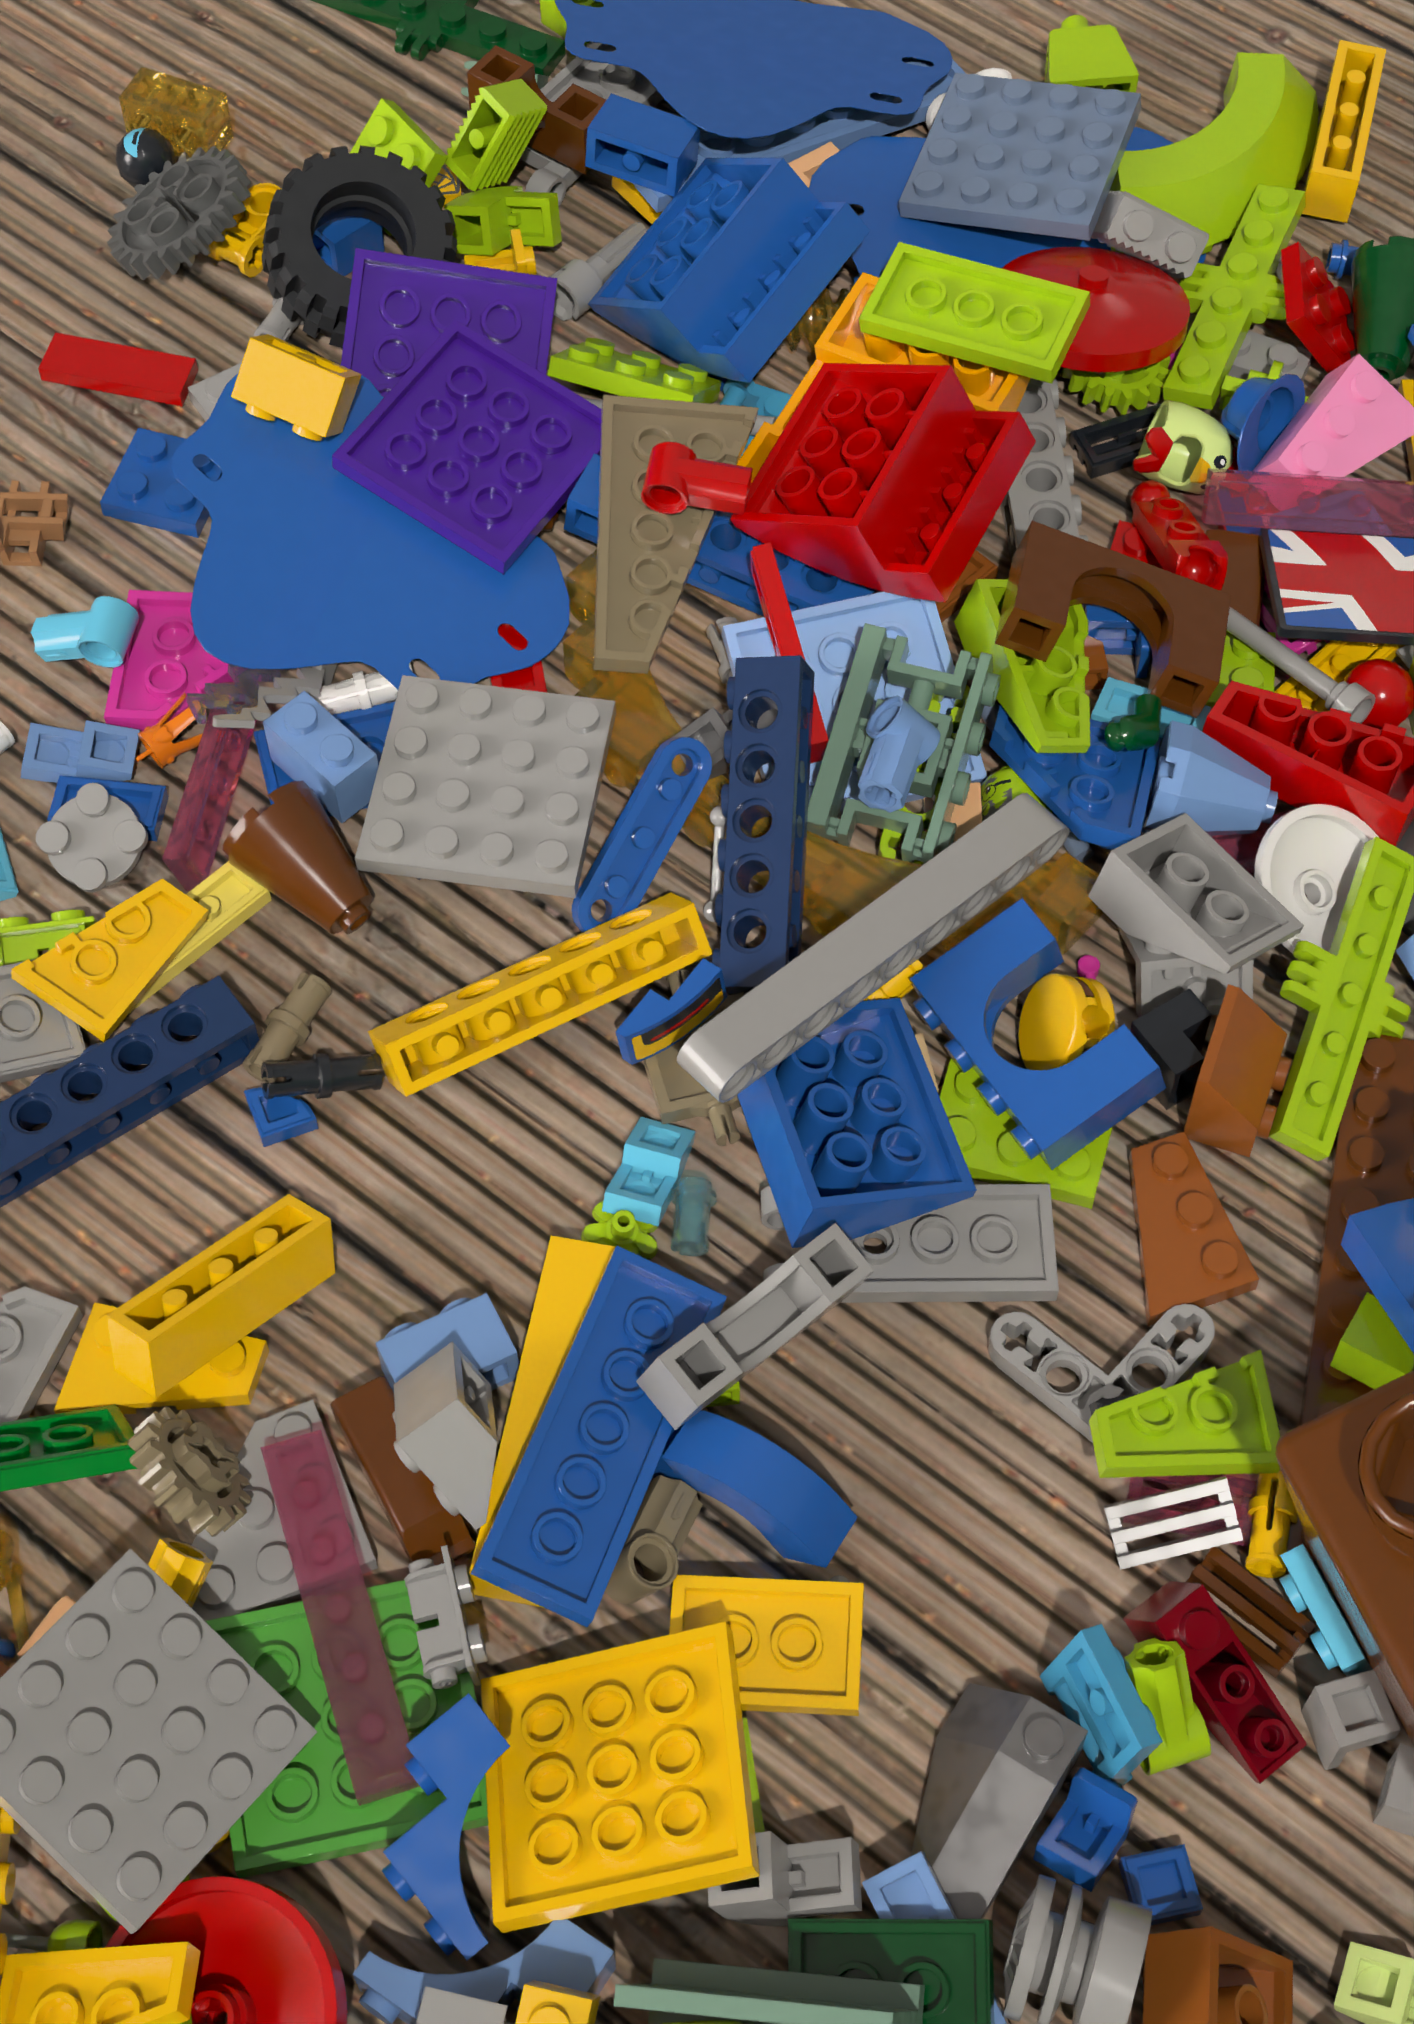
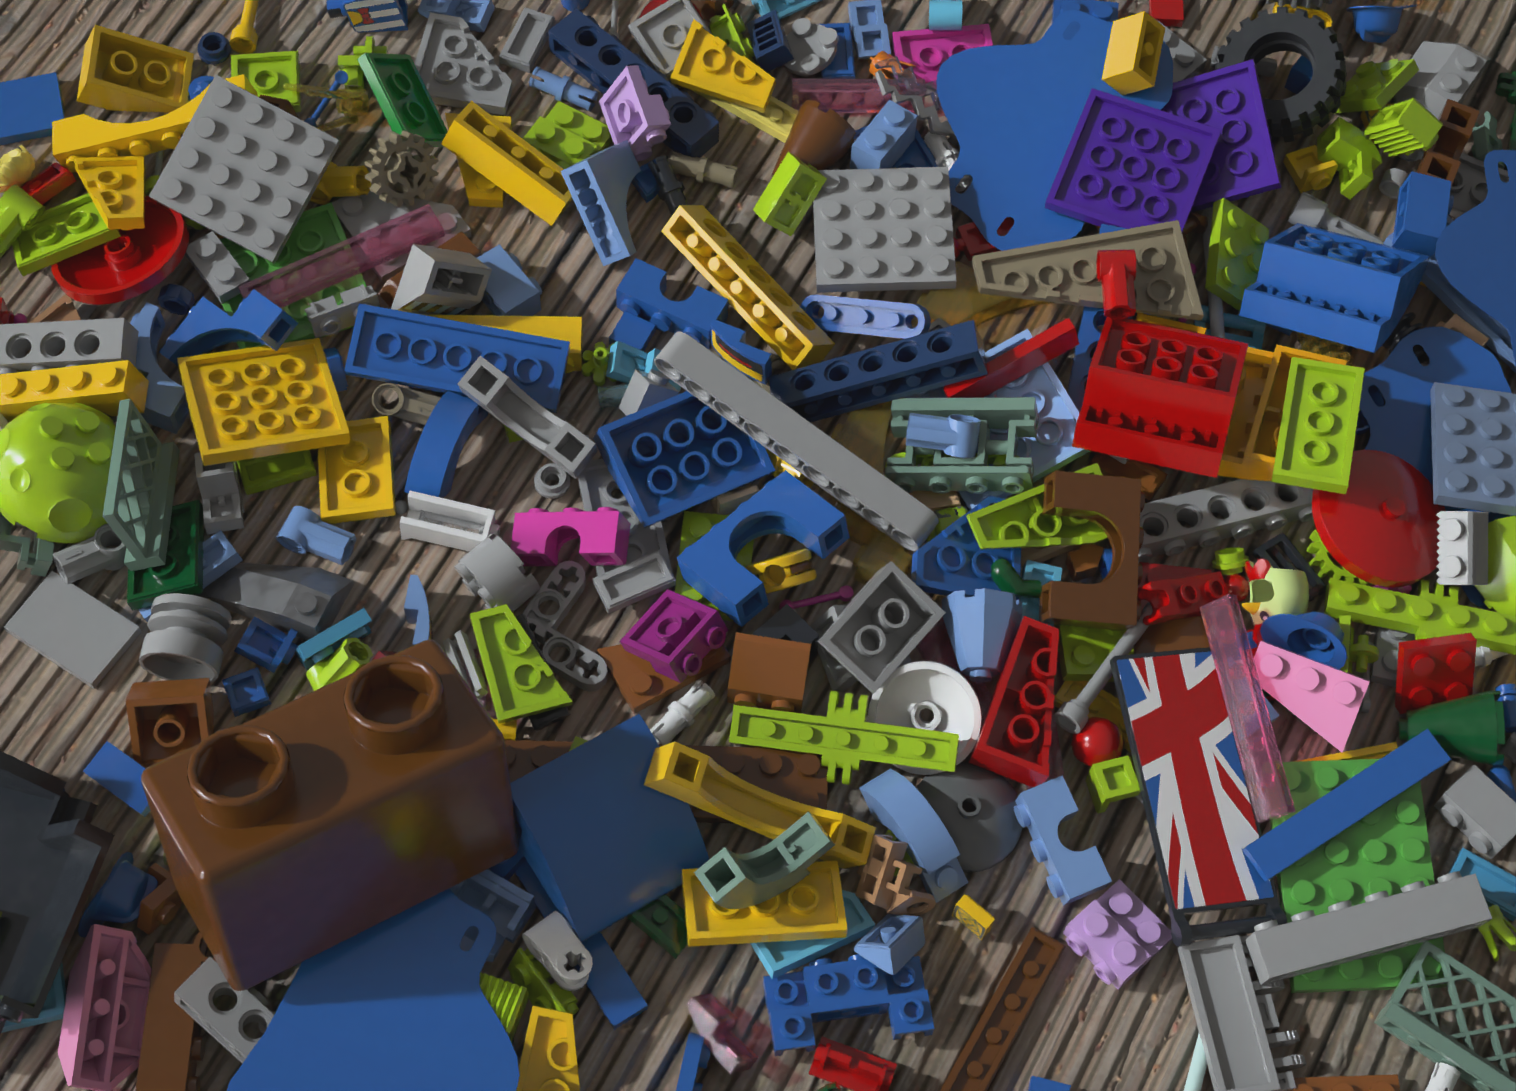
camera: 75 degrees right, 5 degrees up
none -> dark blue tile [157,283,195,315]
none -> light grey plate [185,231,252,303]
none -> medium blue piece [276,506,356,565]
none -> blue tile [323,347,348,392]
none -> white window [400,491,500,552]
none -> medium blue slope [404,575,433,646]
none -> light grey brick [454,533,540,612]
none -> dark pink arch [511,507,631,566]
none -> lime plate [523,101,613,169]
none -> medium blue pin [529,66,598,112]
none -> light grey plate [534,463,570,499]
none -> medium blue arch [561,140,641,266]
none -> light grey tile [593,550,676,614]
none -> lavender plate [599,65,671,161]
none -> blue tile [609,311,656,351]
none -> blue arch [616,258,728,349]
none -> light grey brick [618,369,679,416]
none -> magenta plate [620,589,728,683]
none -> white pin [650,680,715,745]
none -> dark blue slope [747,9,794,72]
none -> lime hinge [753,152,827,236]
none -> lime plate [1212,547,1249,575]
none -> blue piece [1346,4,1418,43]
none -> light grey wedge [1393,41,1492,119]

